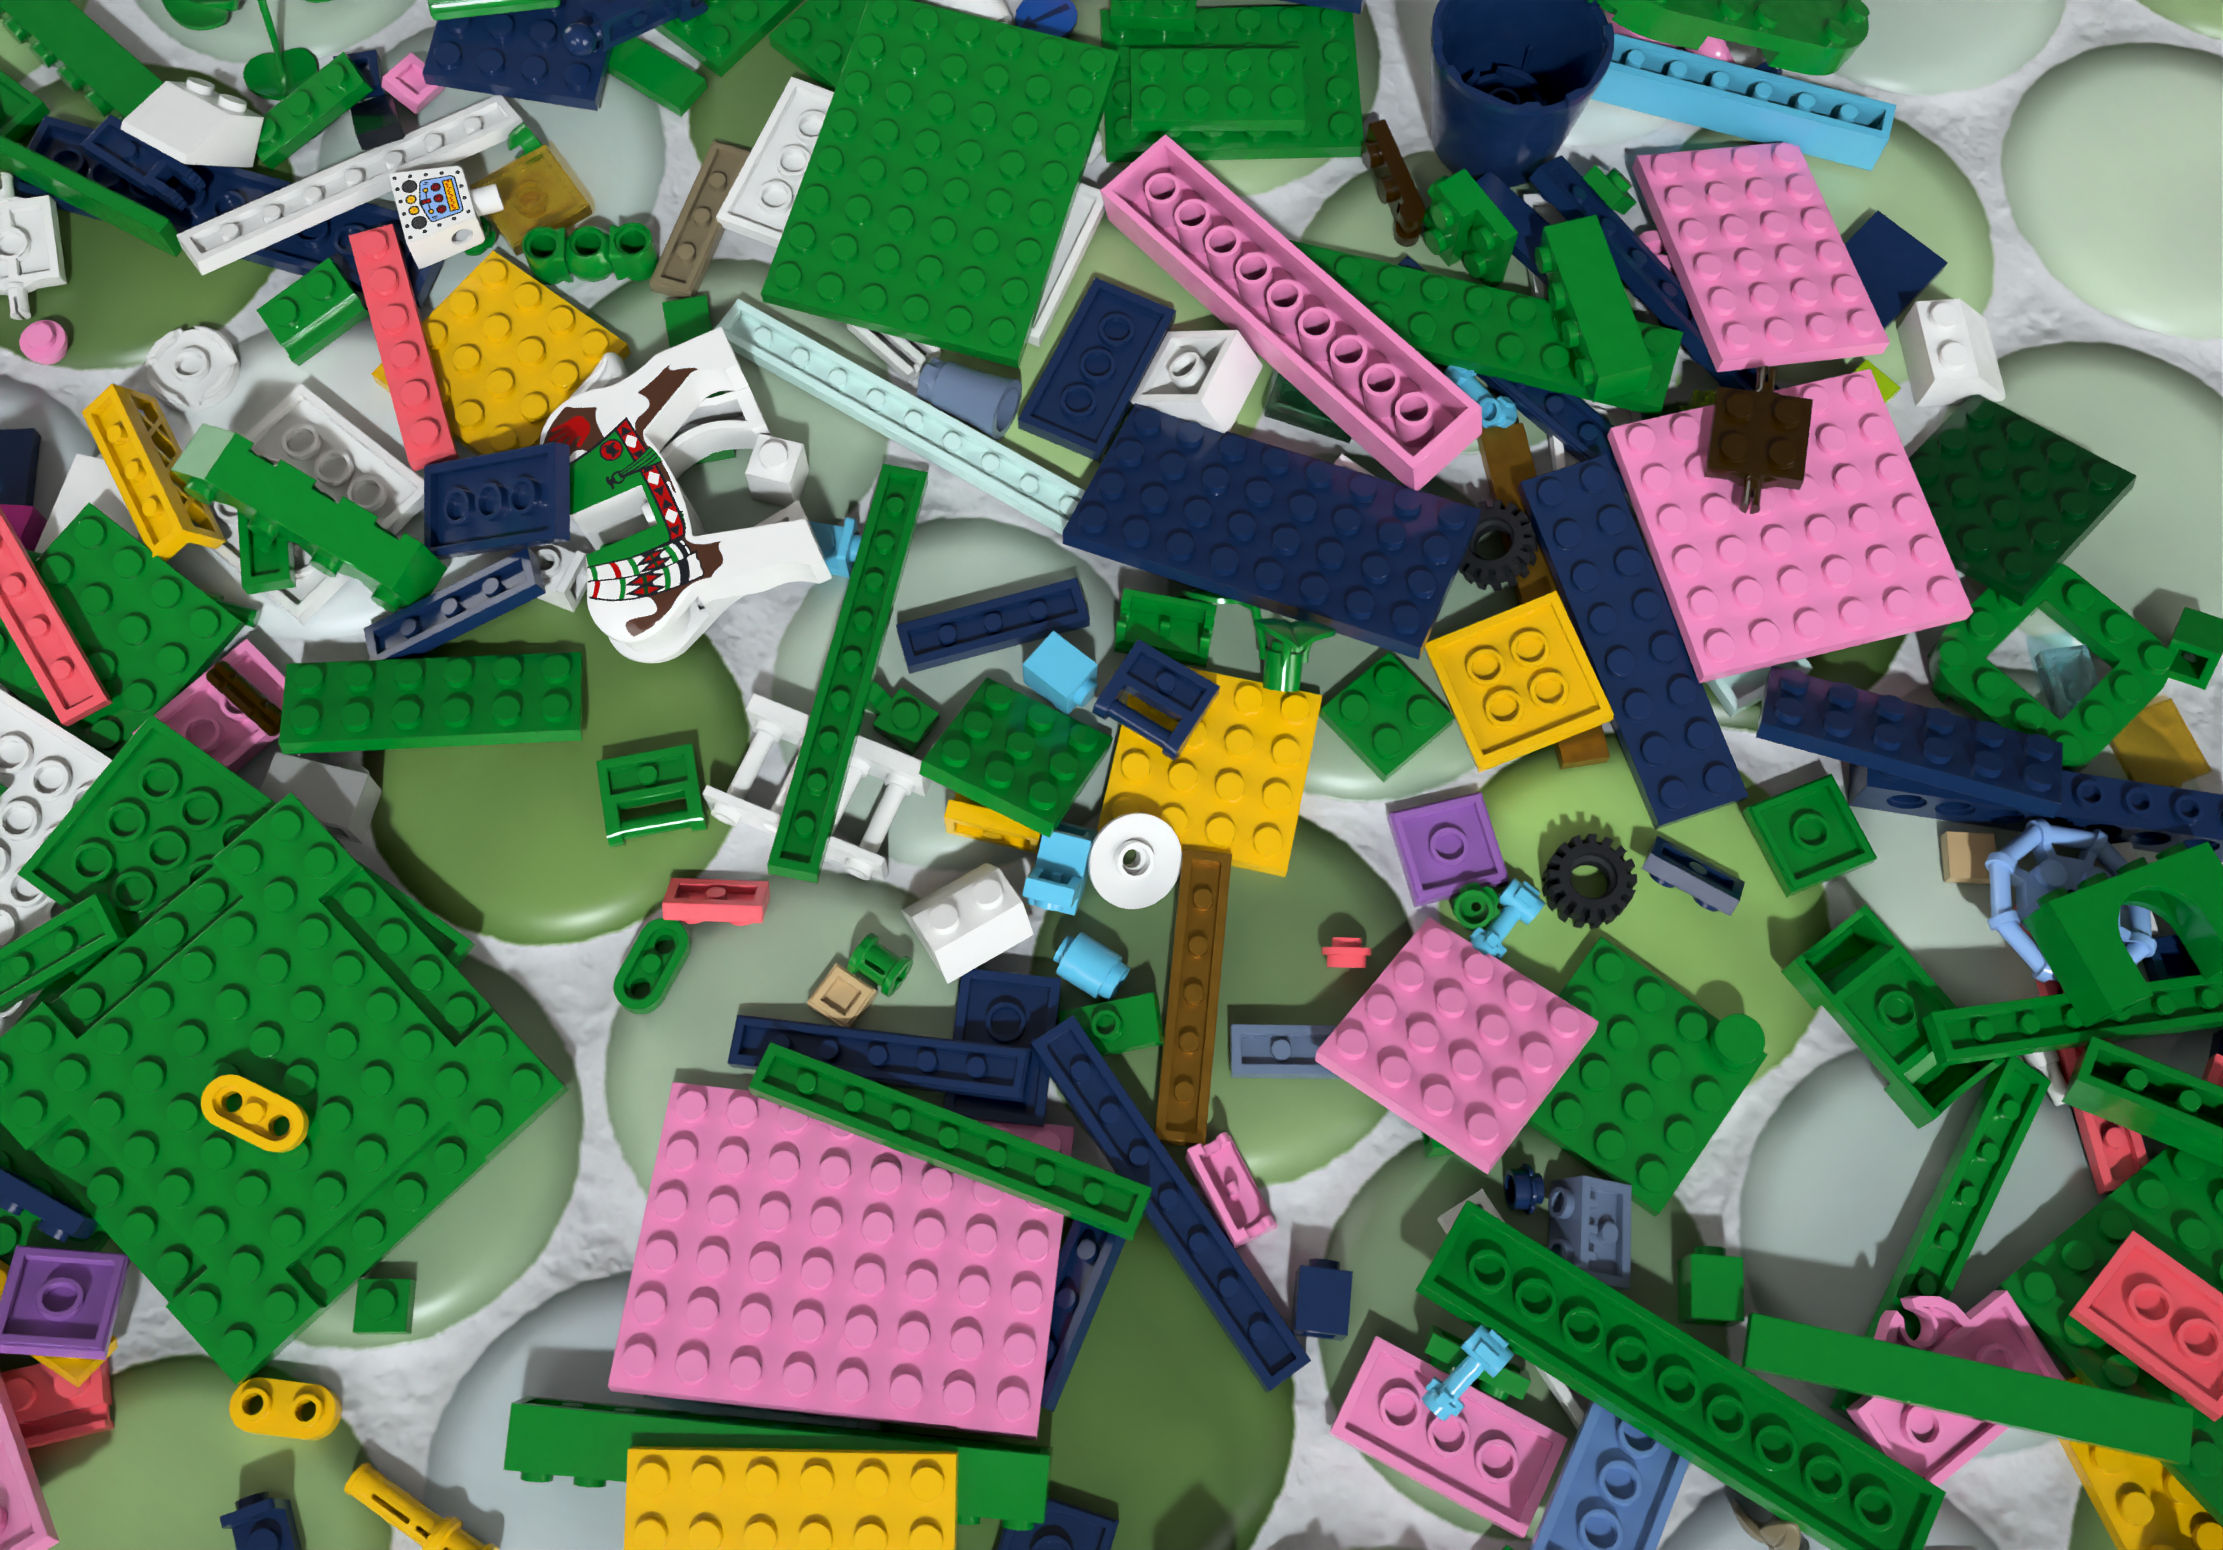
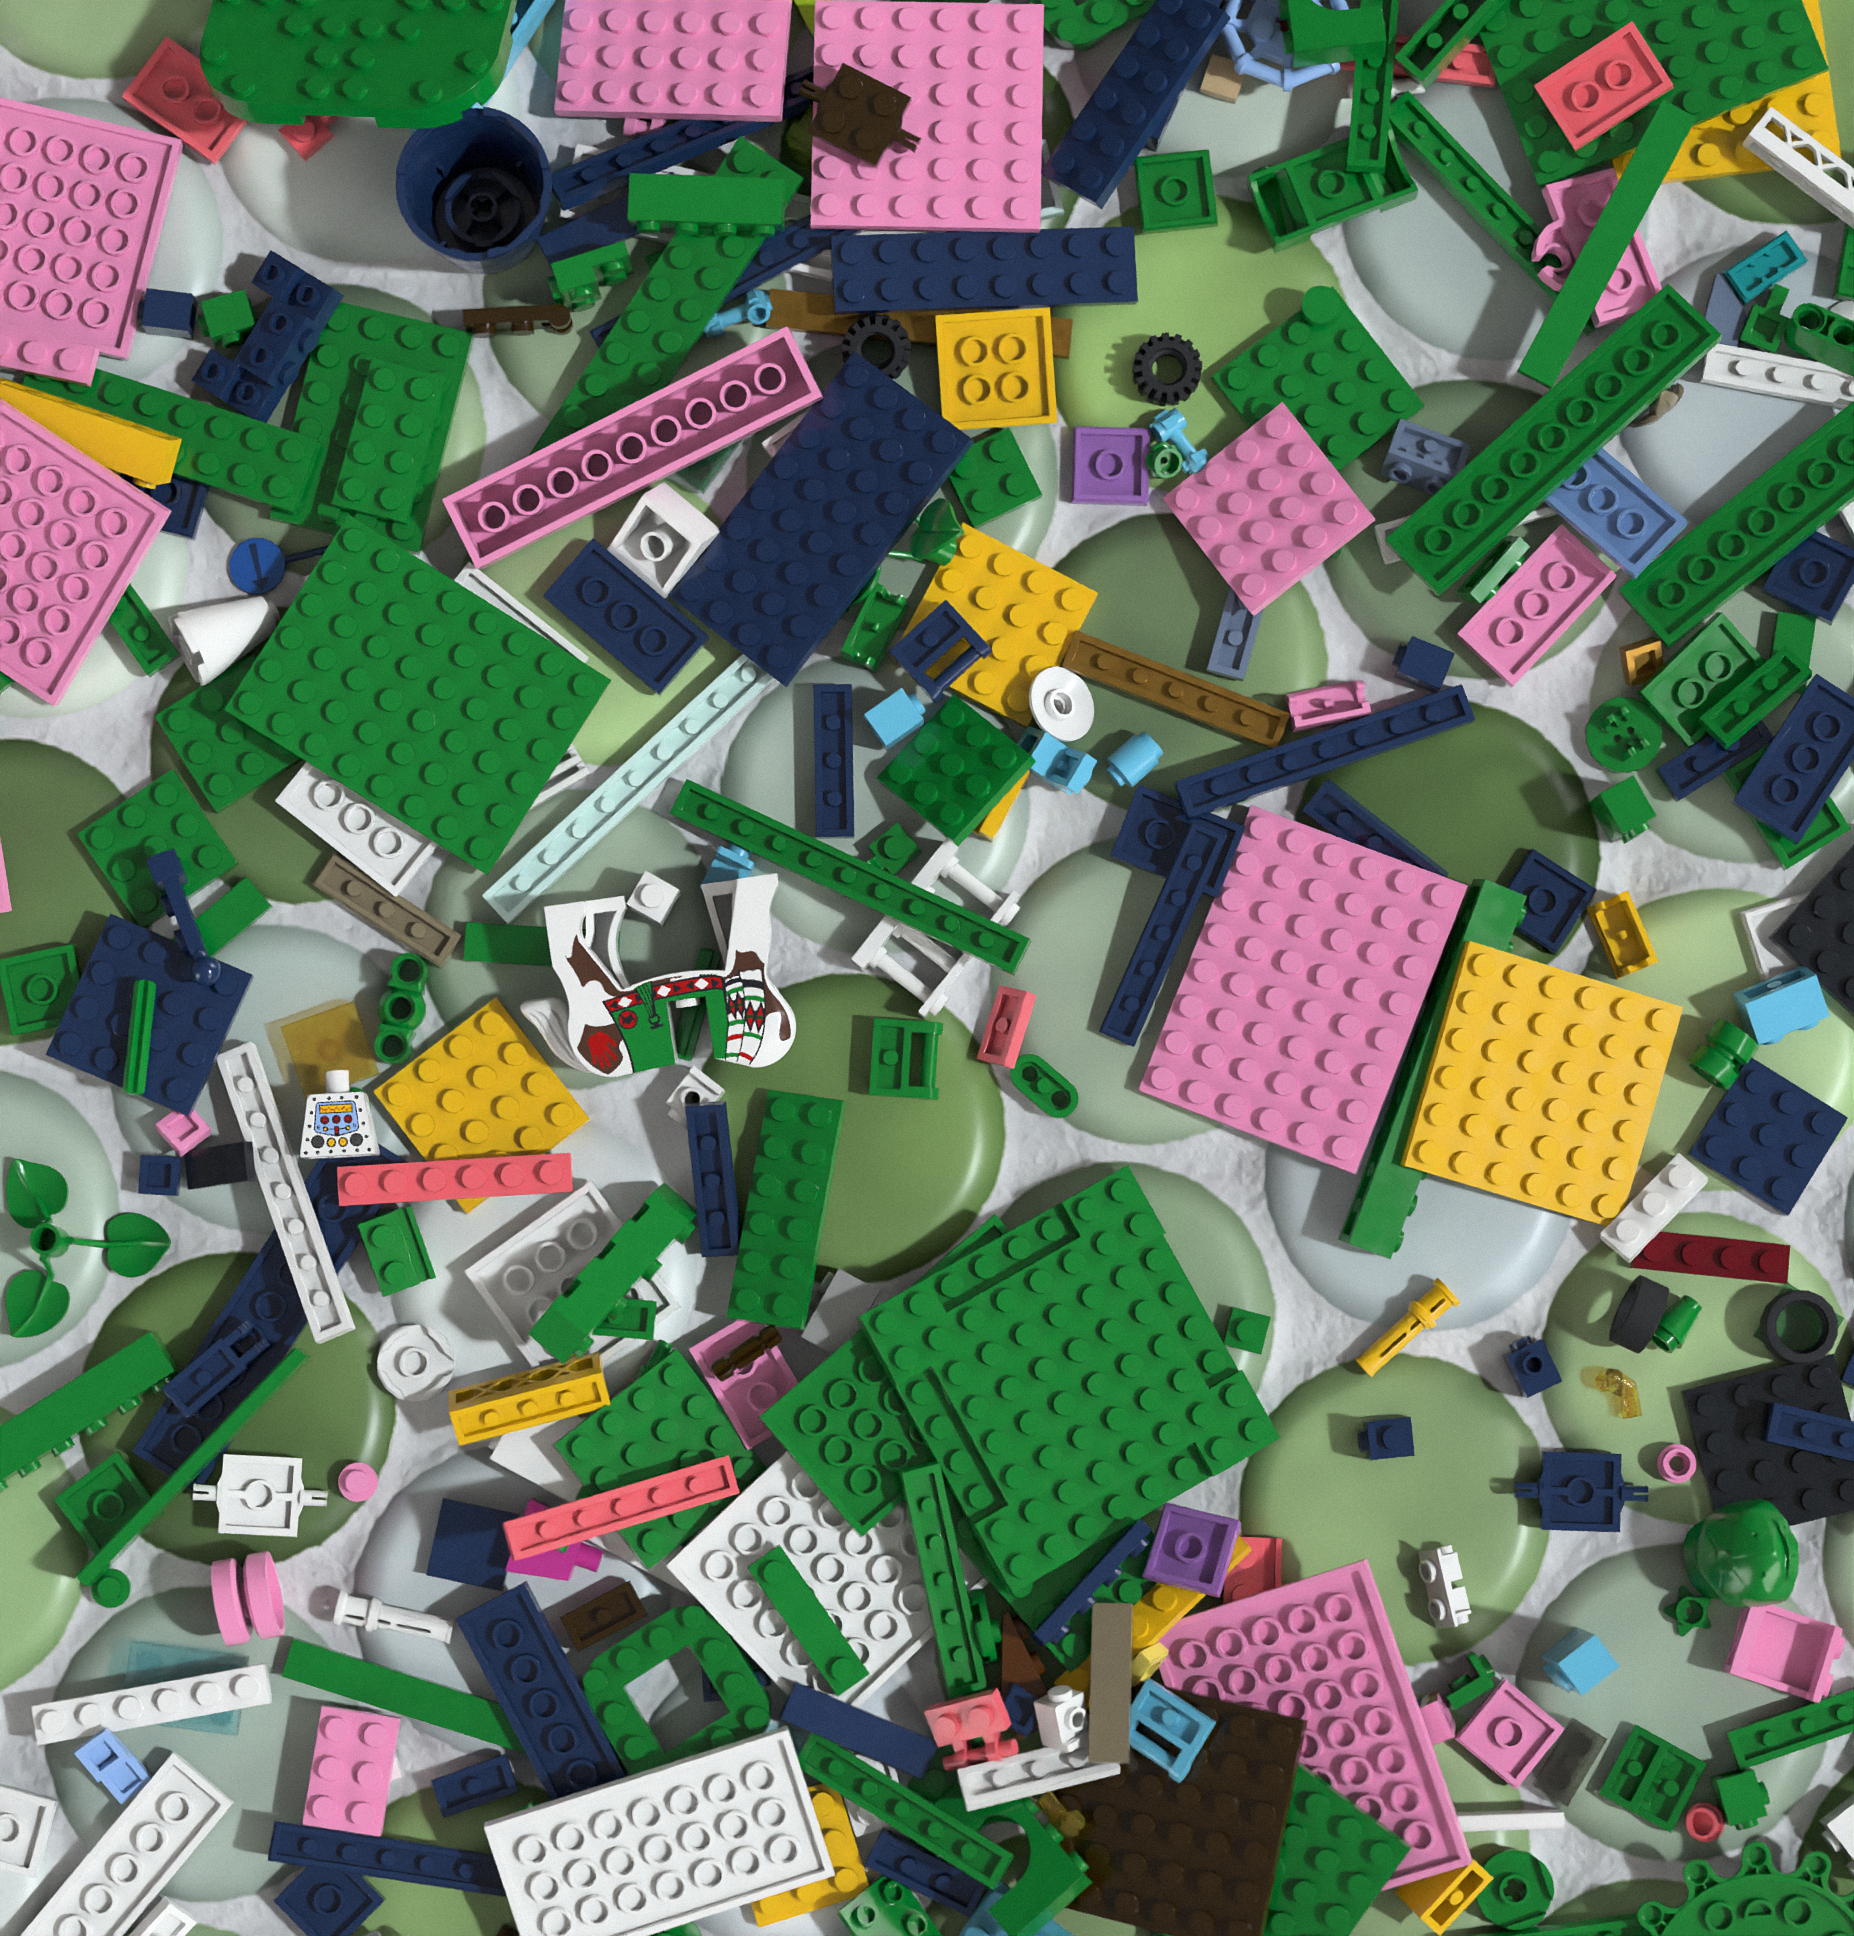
camera: 75 degrees left, 15 degrees up
white slope [121,77,264,168] -> none
yellow plate [201,1074,309,1153] -> none
yellow plate [229,1377,342,1440] -> none
green plate [256,51,373,170] -> none
dark blue plate [424,442,570,560] -> none
green hinge [507,122,546,161] -> none
green plate [748,1042,1152,1242] -> none
tan tile [807,963,878,1028] -> none
green bush [847,933,913,997] -> none
white slope [901,863,1034,984] -> none
sand blue plant [917,357,1022,440] -> none
green plate [1058,992,1165,1057] -> none
coral plate [1322,937,1371,968] -> none
medium azure bar [1421,1324,1514,1421] -> none
dark blue plate [1504,1163,1545,1215] -> none
green plate [1582,164,1637,215] -> none
dark blue plate [1641,835,1745,916] -> none
green brick [1678,1246,1745,1327] -> none

